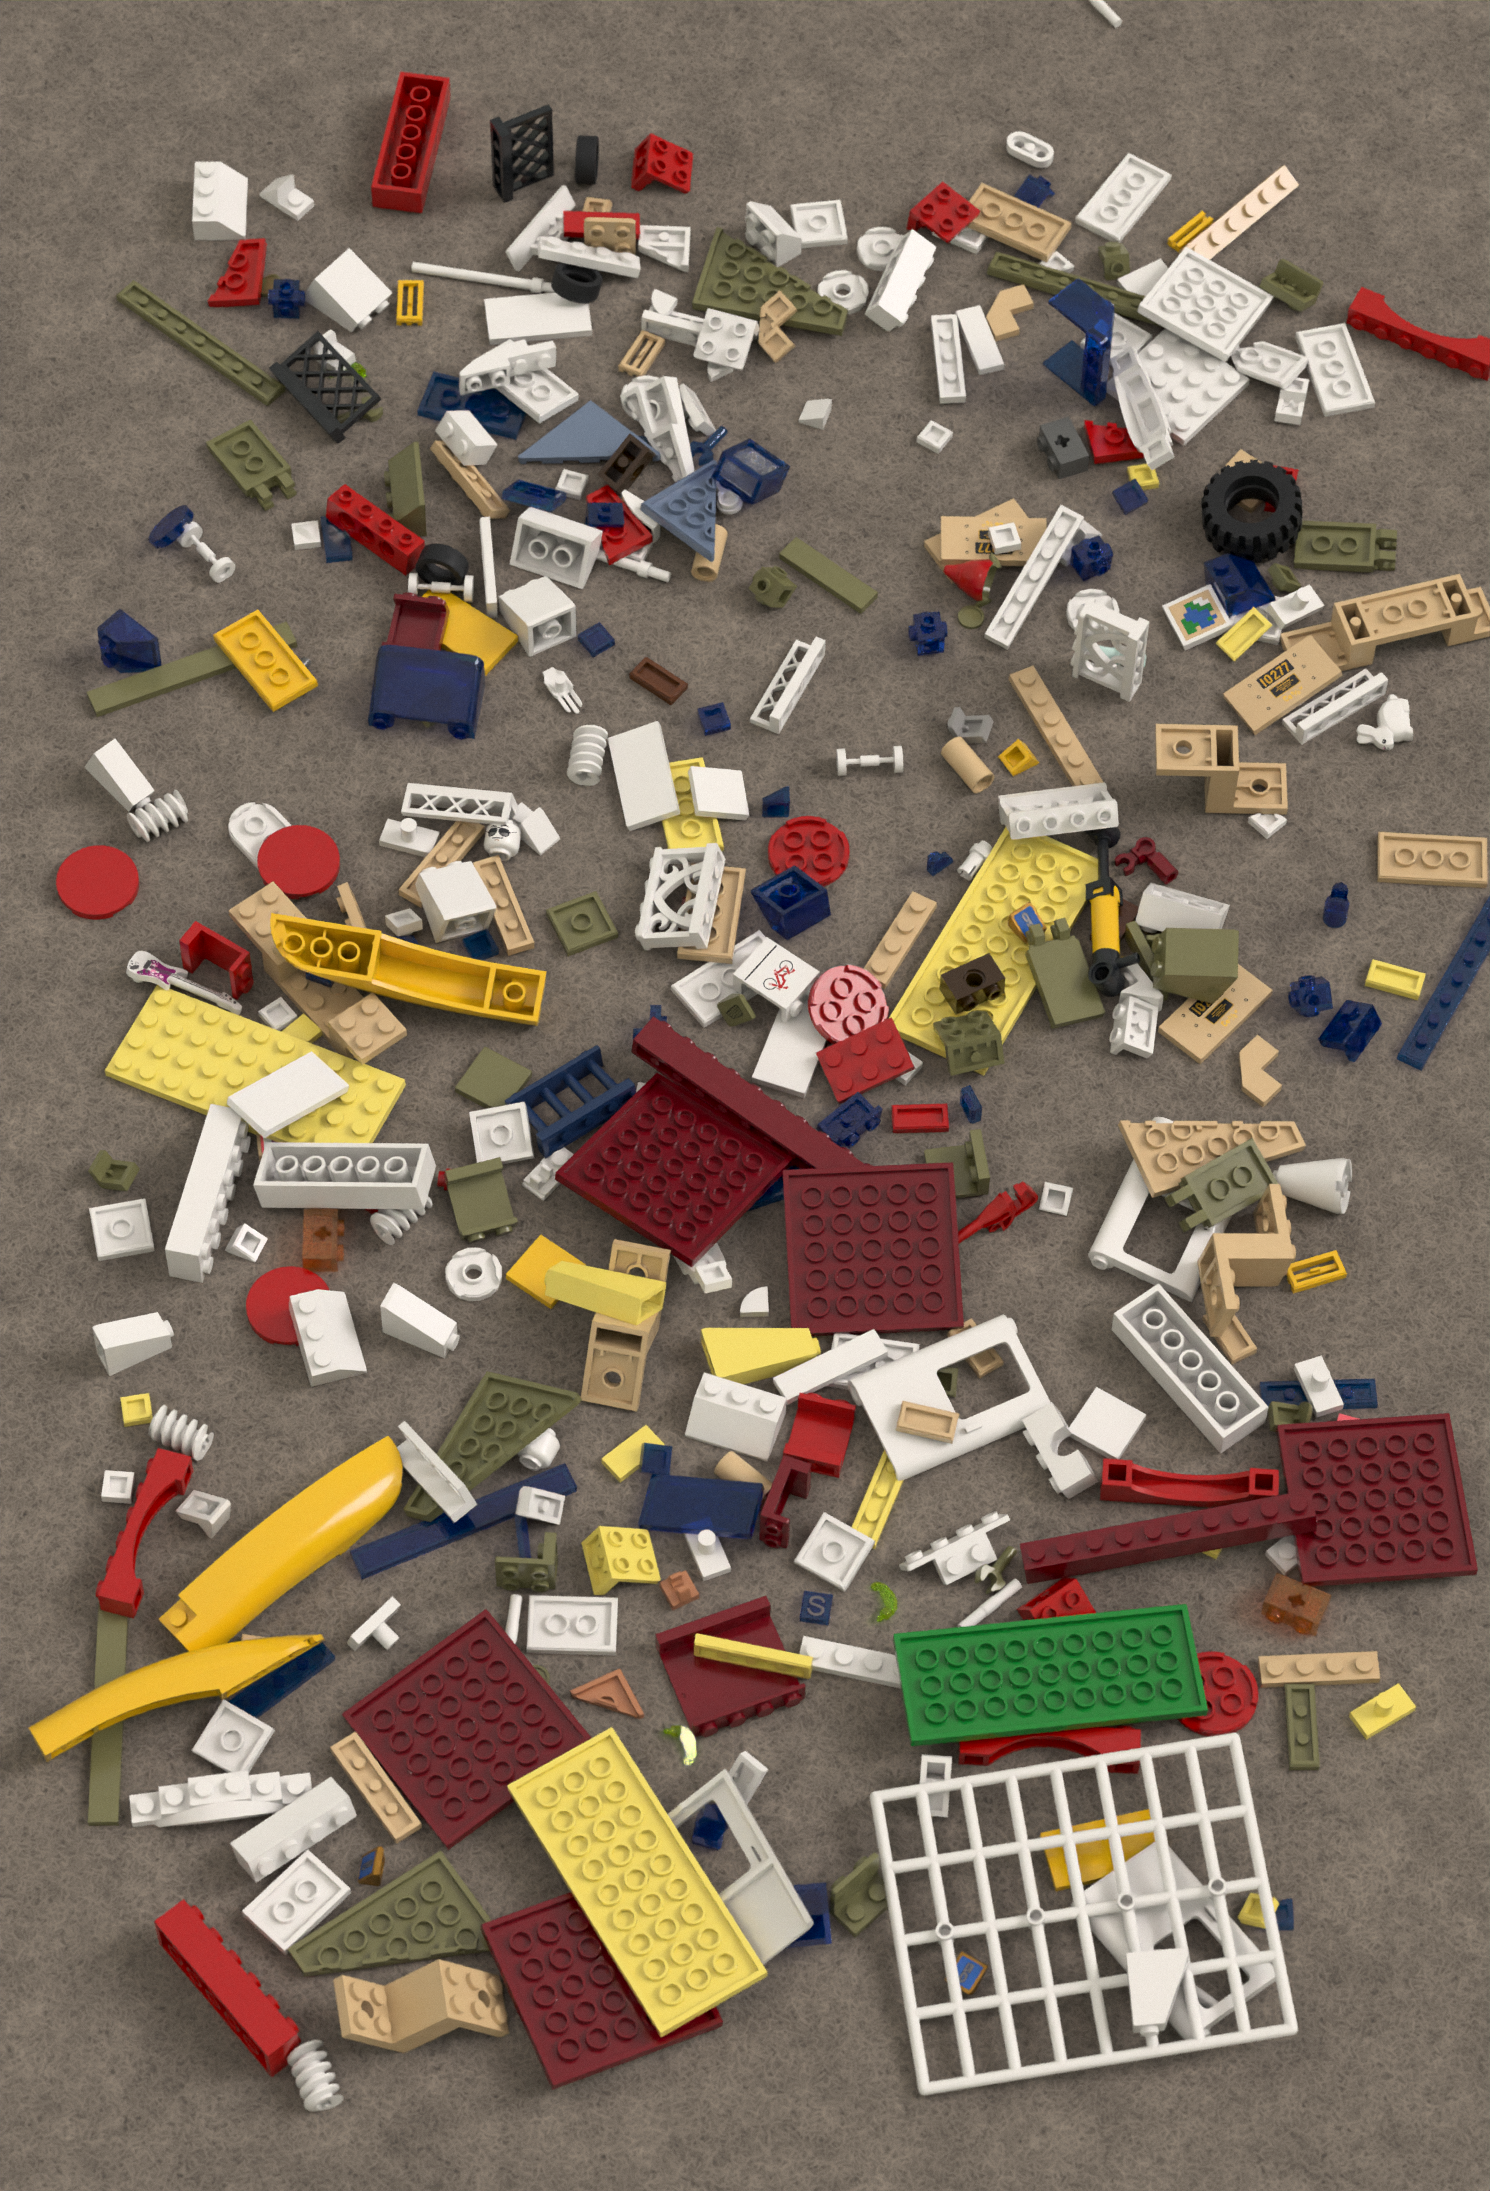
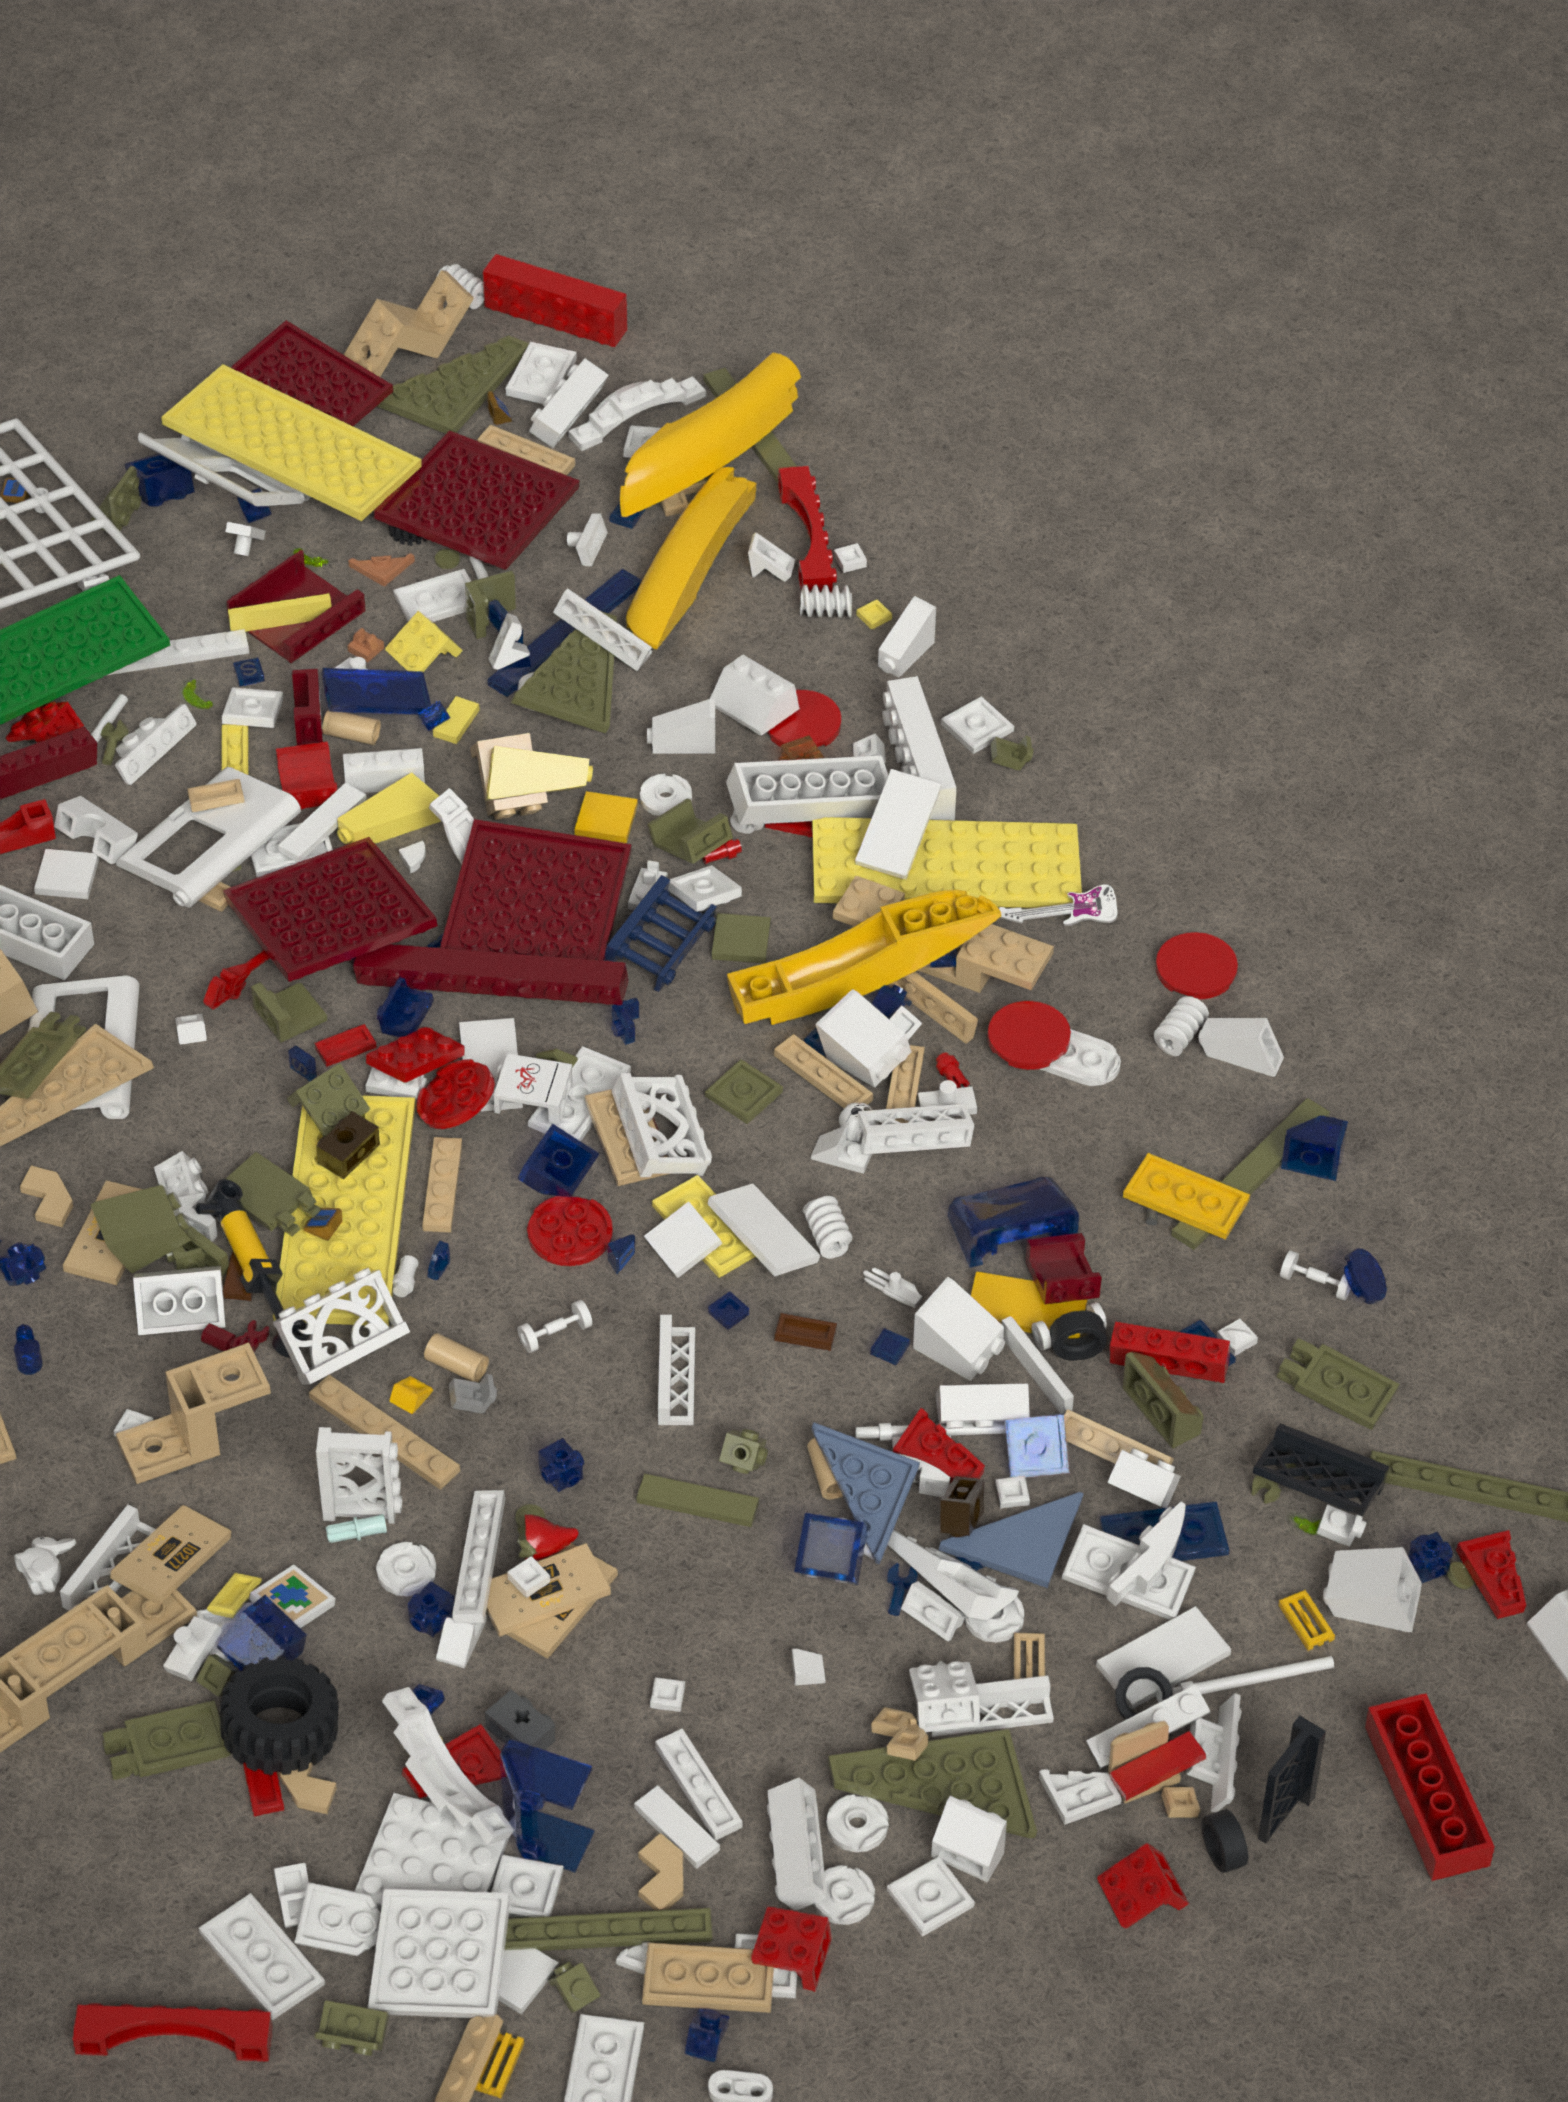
camera: 155 degrees right, 10 degrees down
red panel [179,921,254,1000] -> none
white slope [260,175,314,221] -> none
clear blue bracket [585,503,624,527] -> none
white tile [652,289,677,316] -> none
none -> red animal [936,1052,969,1088]

